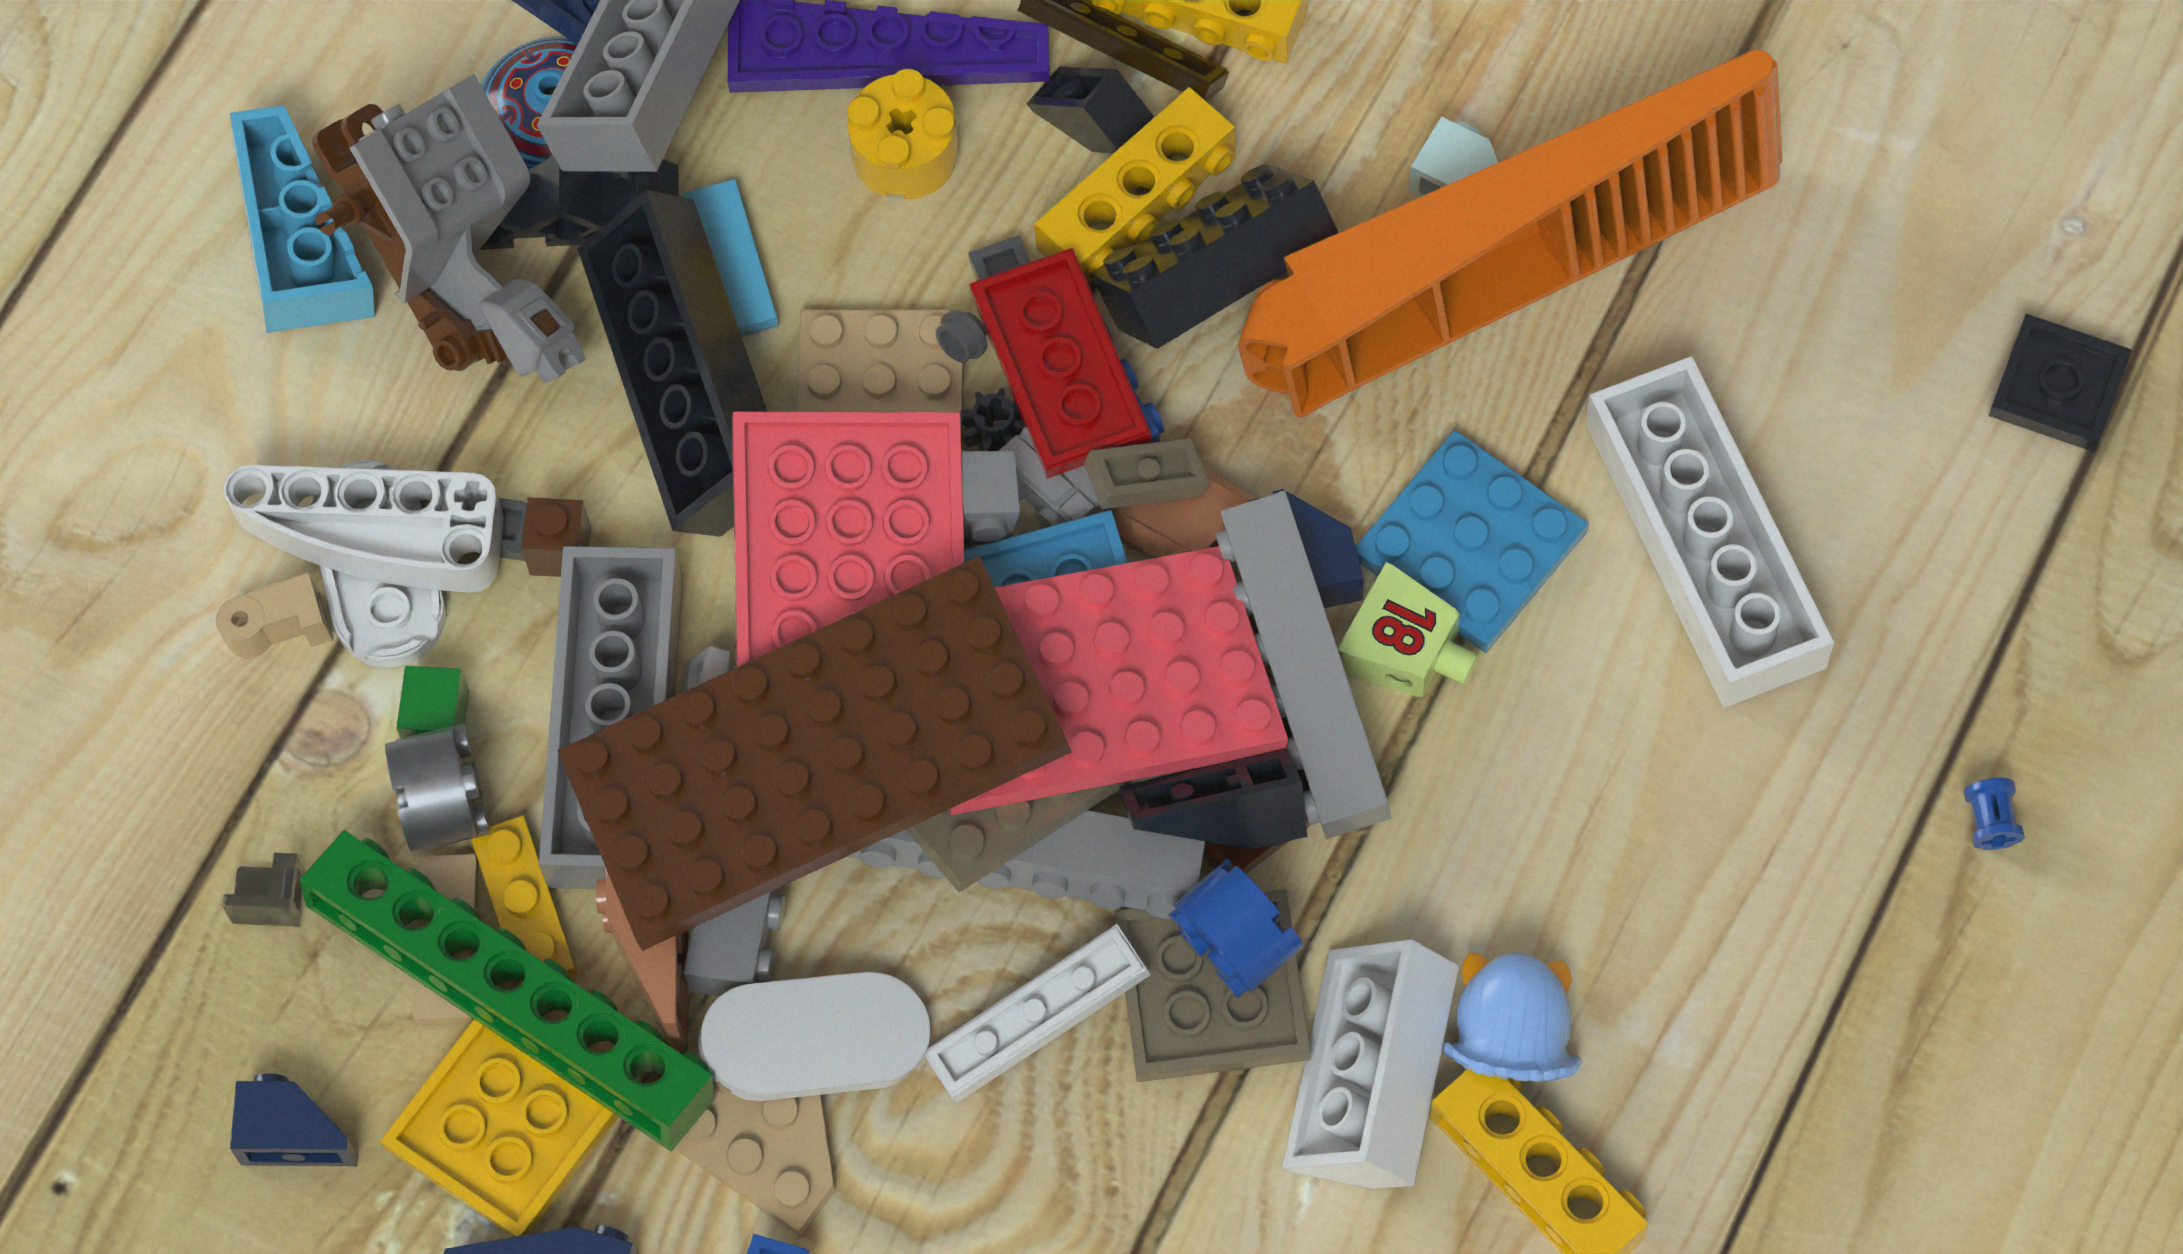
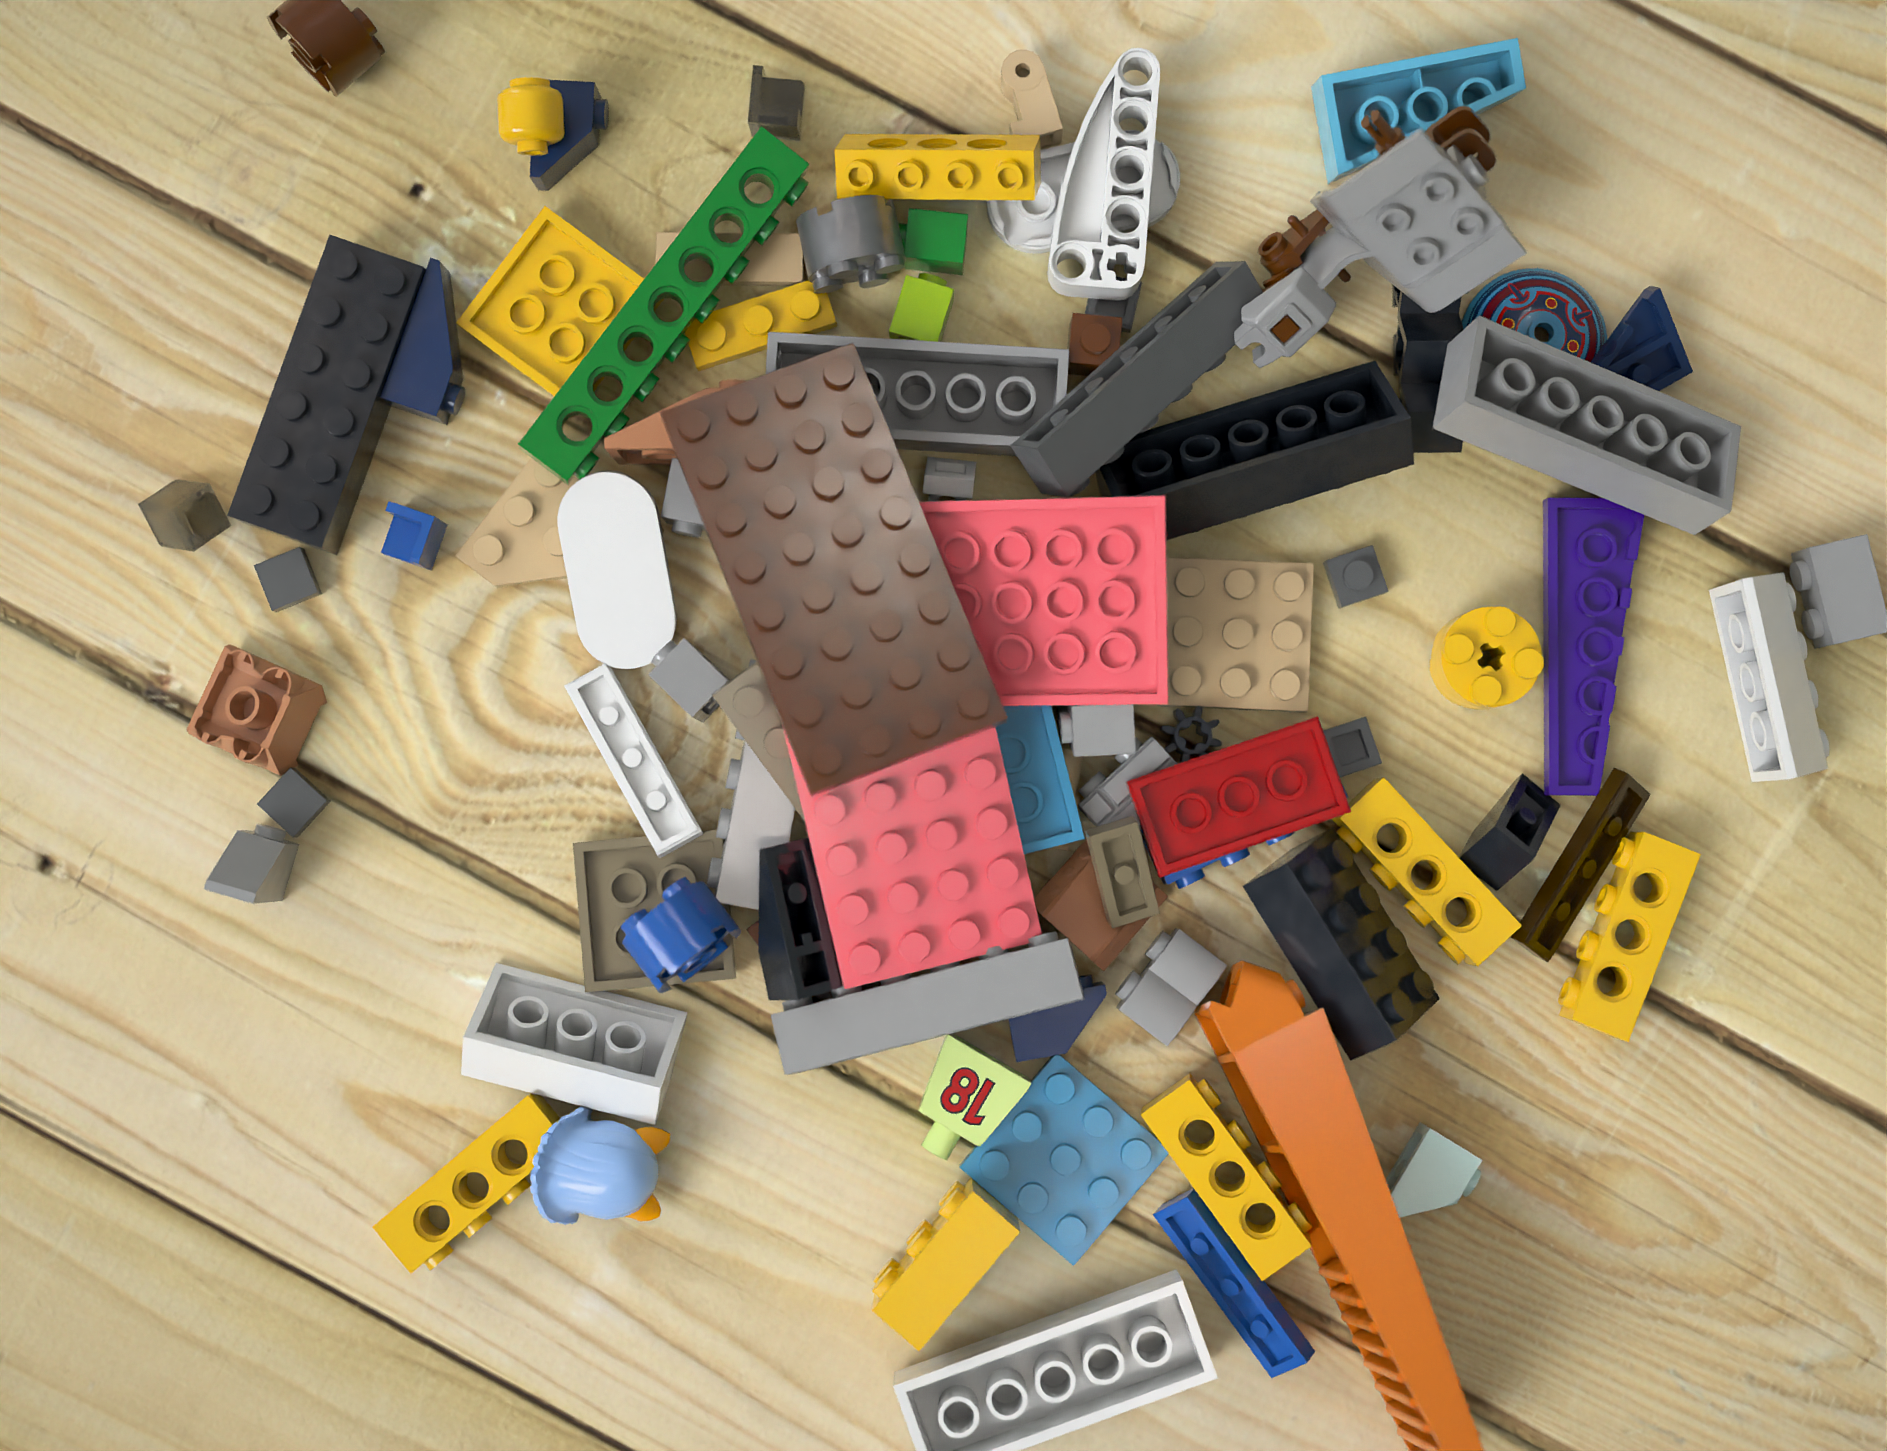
camera: 90 degrees right, 20 degrees up
medium azure tile [683,179,778,336] -> none
dark grey plate [936,309,988,363] -> none
none -> yellow head [497,77,565,156]
none -> light grey brick [648,638,730,722]
none -> yellow brick [834,134,1041,200]
none -> yellow brick [872,1178,1020,1351]
none -> lime brick [889,273,954,342]
none -> dark grey brick [1010,261,1263,497]
none -> light grey brick [1115,928,1227,1046]
none -> yellow brick [1141,1073,1313,1281]
none -> blue plate [1153,1188,1316,1378]
none -> dark grey plate [1323,545,1389,609]

